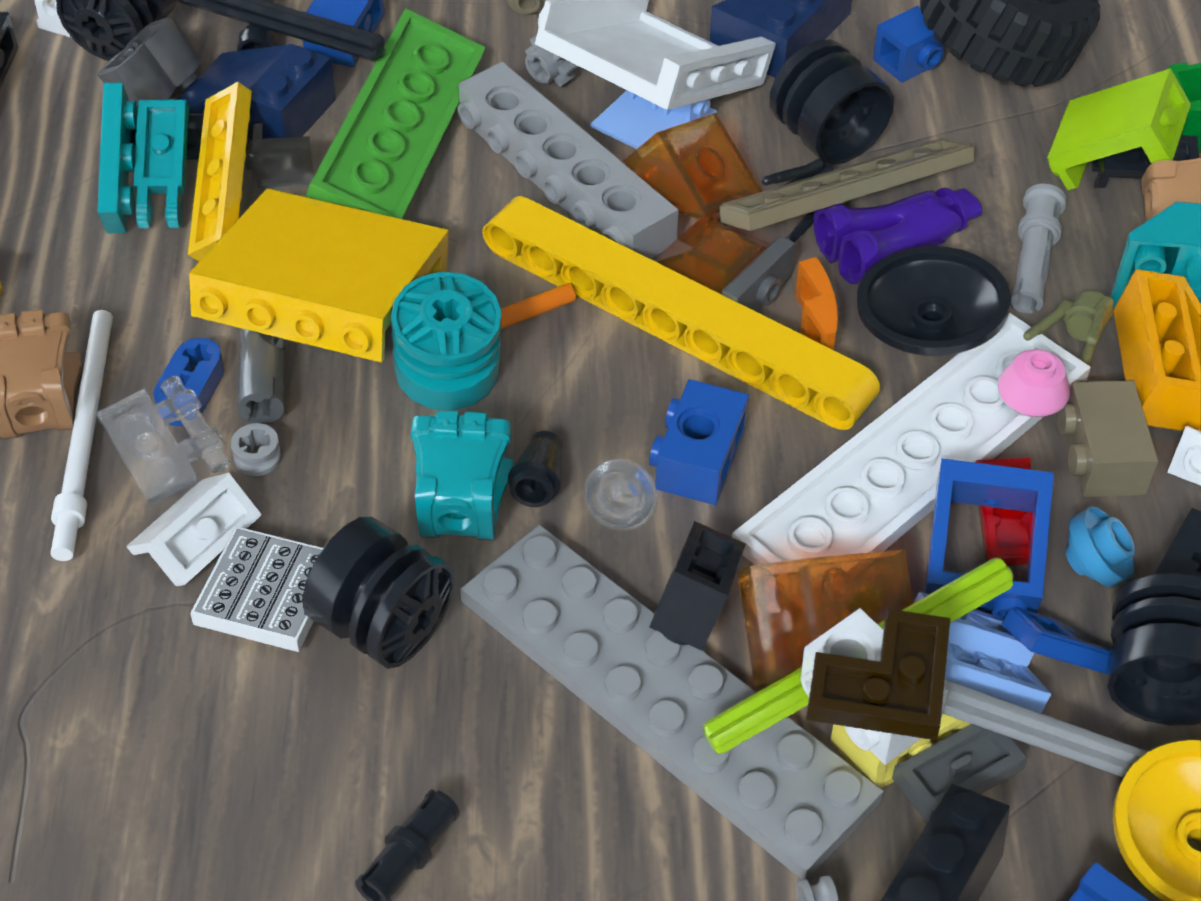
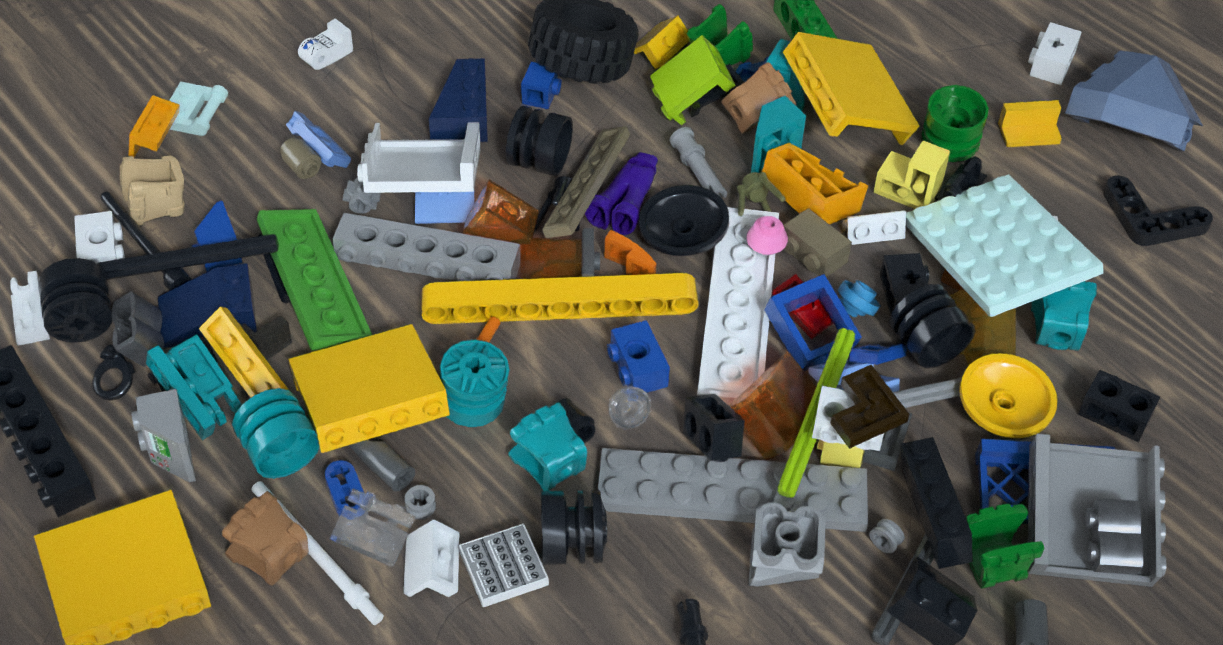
camera: 40 degrees left, 0 degrees up
none -> black piece [92,345,136,401]
none -> light grey slope [131,389,196,482]
none -> teal wheel [232,388,319,479]
none -> yellow panel [634,15,689,69]
none -> light grey piece [748,502,826,587]

